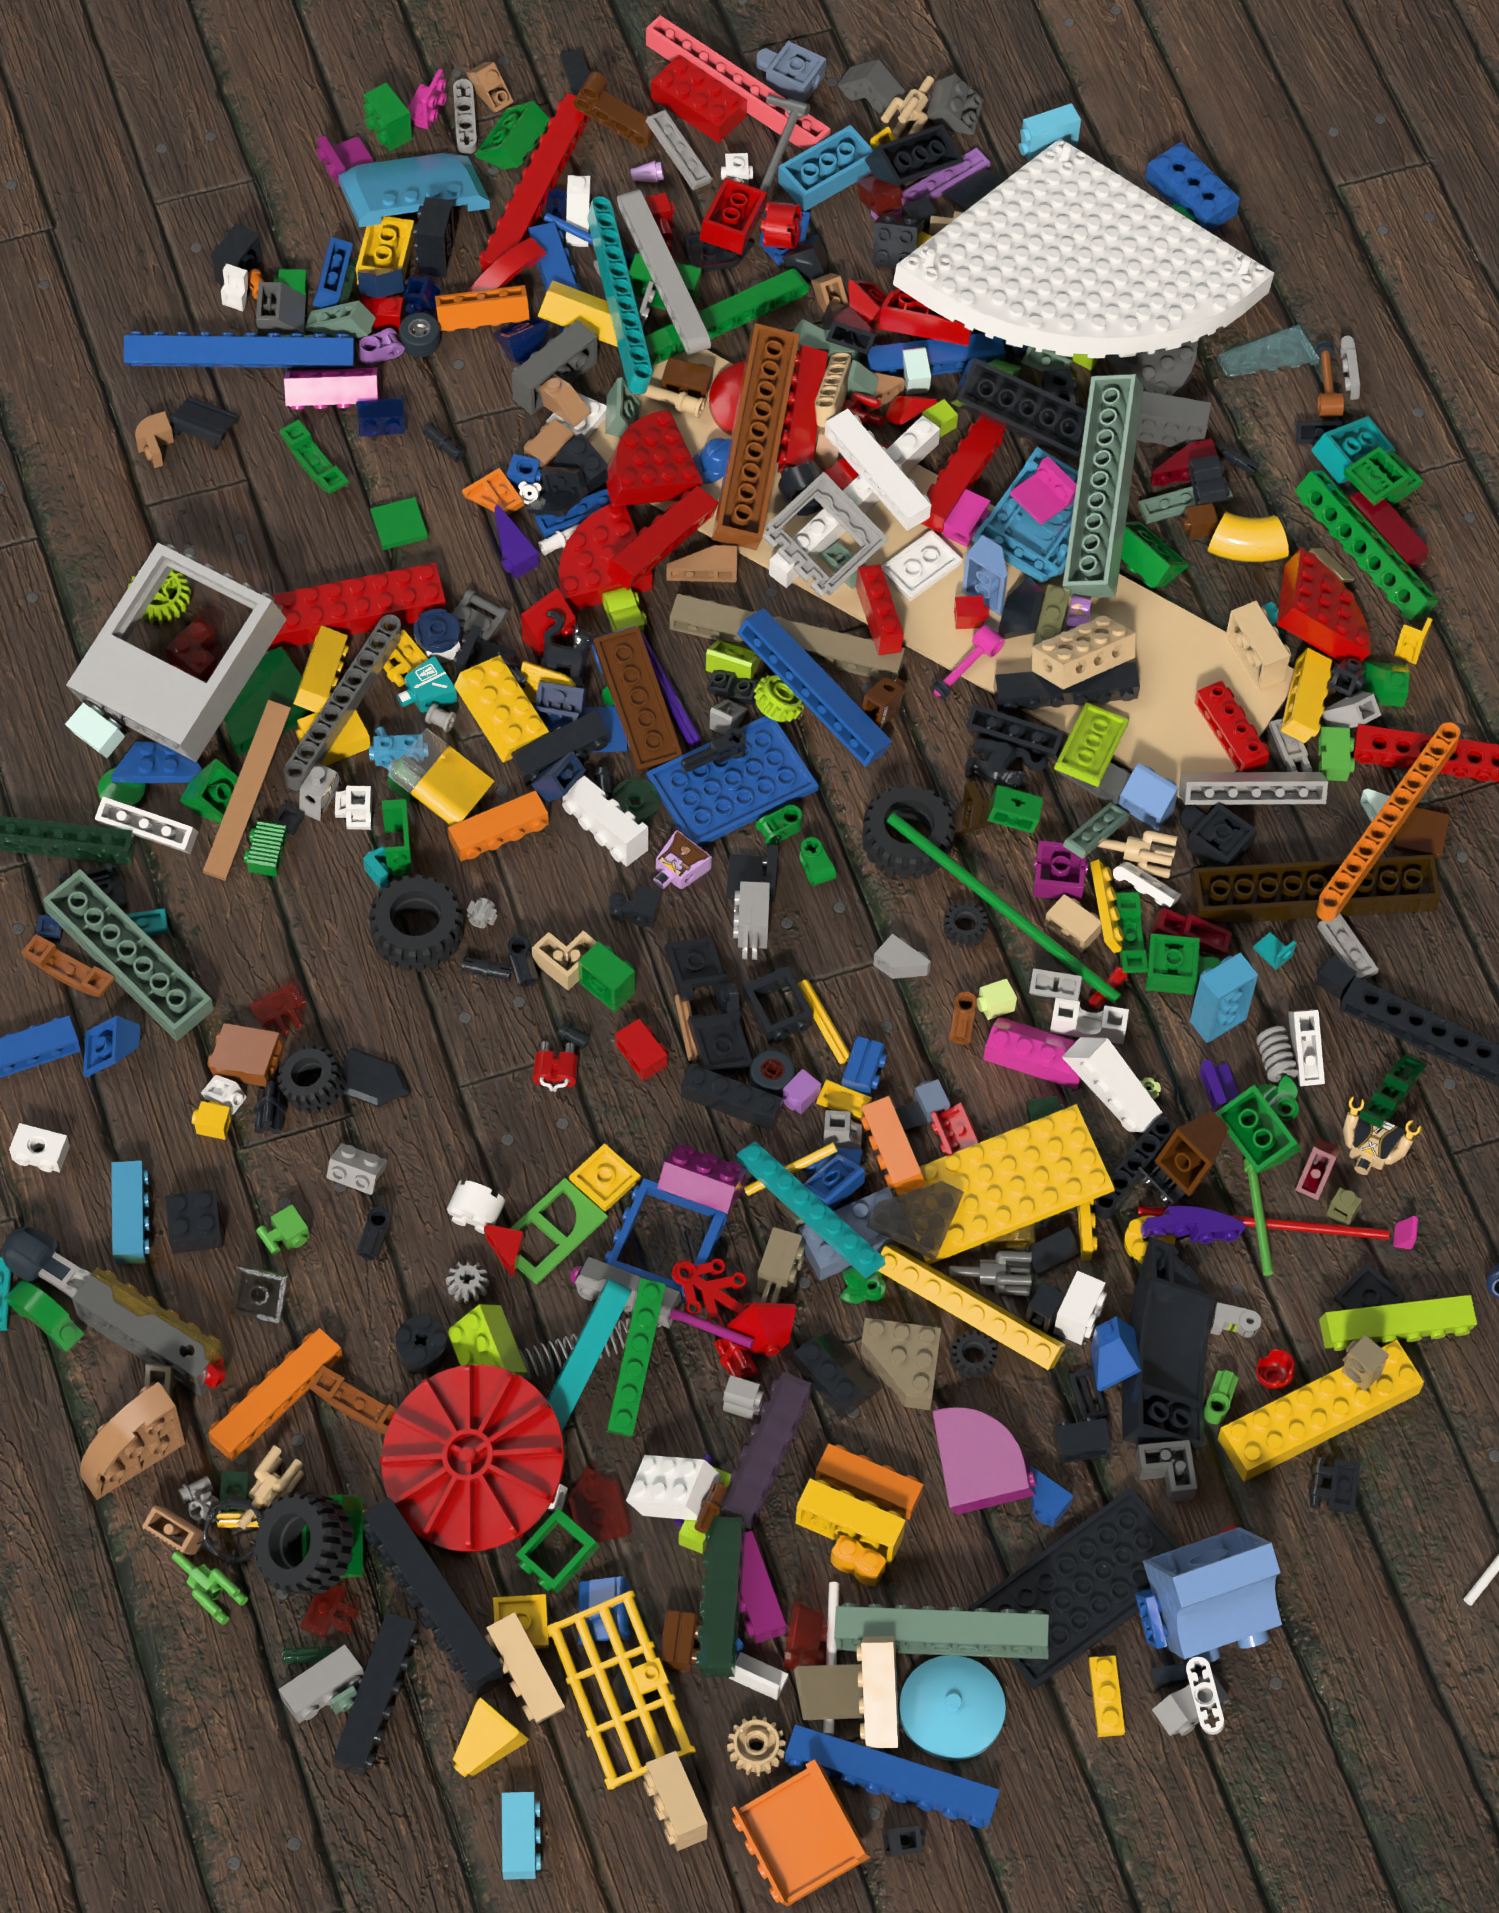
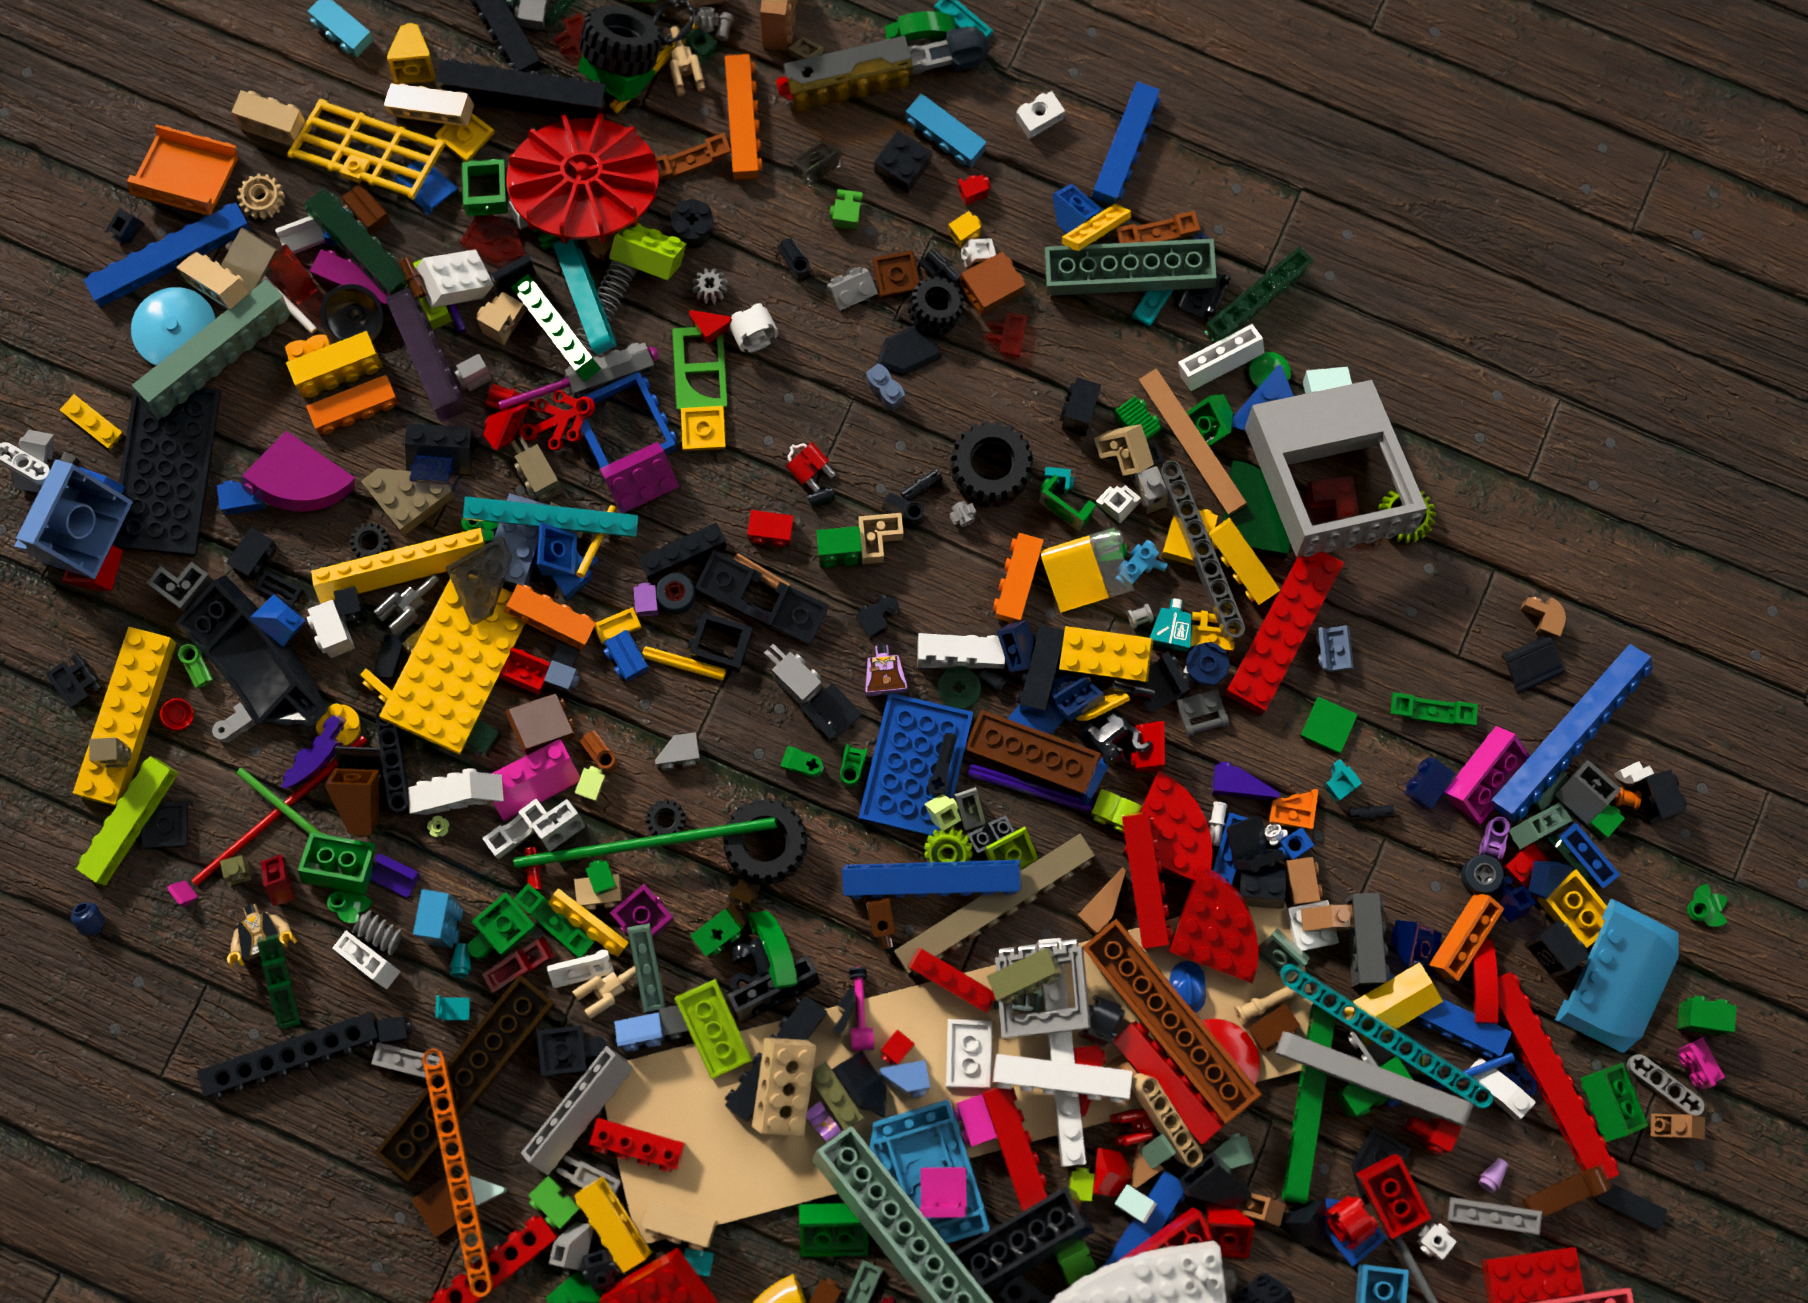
camera: 130 degrees right, 15 degrees up
magenta bracket [315,135,375,187] -> none
light grey brick [823,1110,862,1150] -> none
none -> black dish [320,284,384,343]
none -> clear blue piece [410,455,453,484]
none -> tan brick [477,292,526,345]
none -> black tile [491,254,536,295]
none -> slope [505,694,577,756]
none -> green brick [586,860,617,896]
none -> green slope [746,911,797,989]
none -> black slope [832,987,854,1038]
none -> sand blue brick [866,364,905,412]
none -> reddish brown tile [872,250,920,299]
none -> yellowish green brick [925,793,961,831]
none -> red brick [957,175,991,206]
none -> olive brick [987,948,1063,1004]
none -> black brick [1059,377,1101,436]
none -> yellow plate [1062,204,1131,251]
none -> tan brick [1094,424,1154,476]
none -> sand blue bracket [1316,625,1354,673]
none -> teal brick [1323,759,1362,803]
none -> green plate [1687,884,1728,927]

